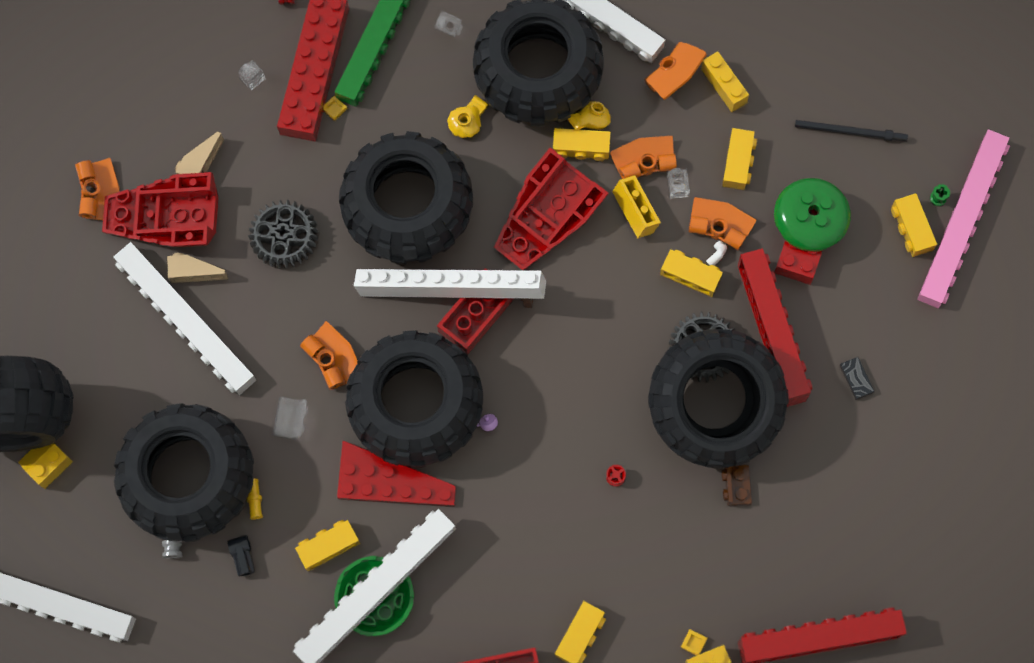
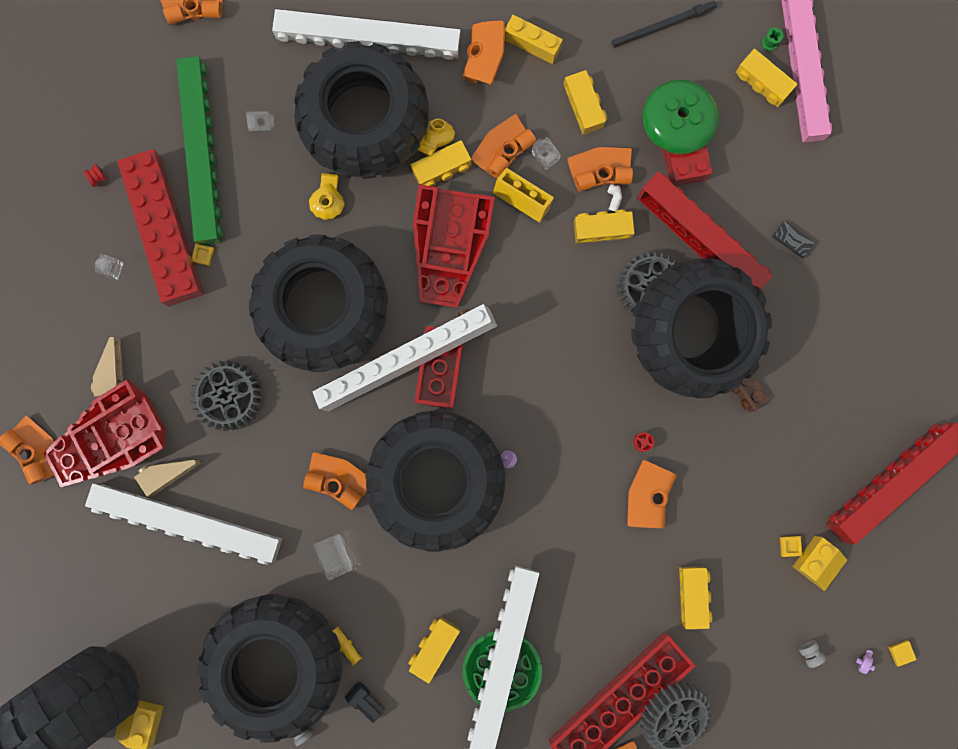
camera: 35 degrees left, 10 degrees up
red wing [337,441,456,507] -> none
none -> orange panel [627,460,677,528]

